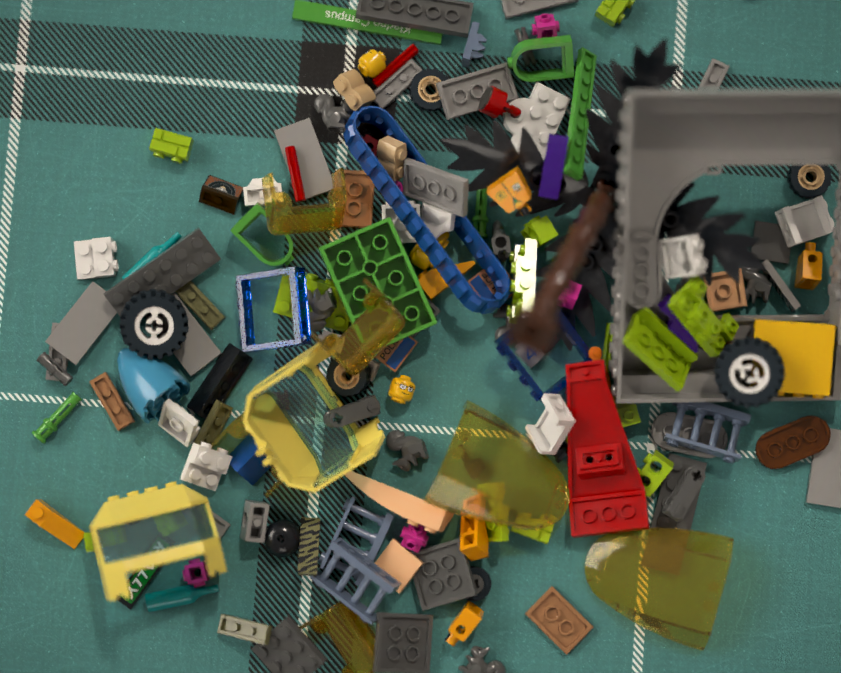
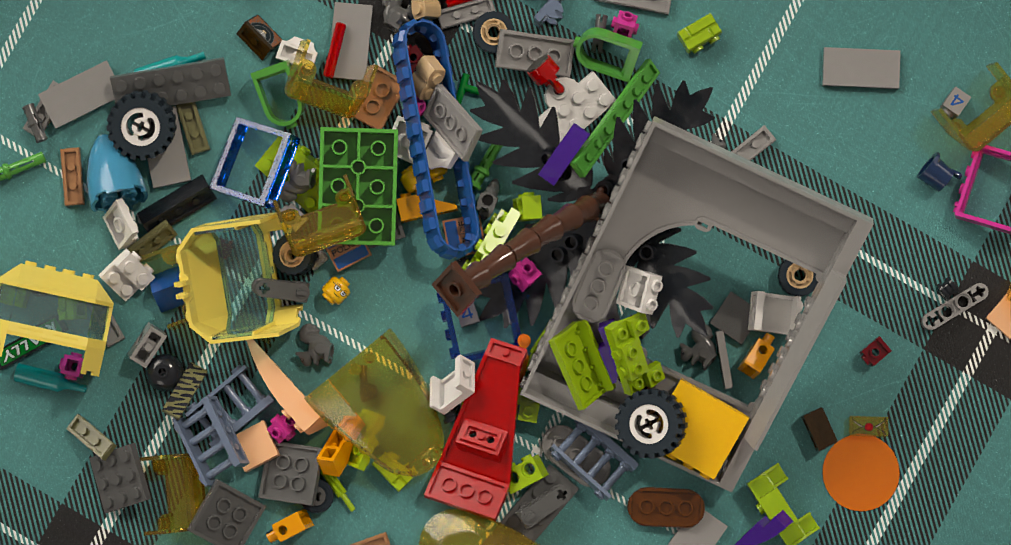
camera: 25 degrees right, 0 degrees up
white plate [74,237,119,280] -> none
light orange torso [486,166,532,216] -> none
light nougat tile [703,268,748,312] -> none
none -> lime axle [320,471,355,512]
none -> green piece [456,73,480,105]

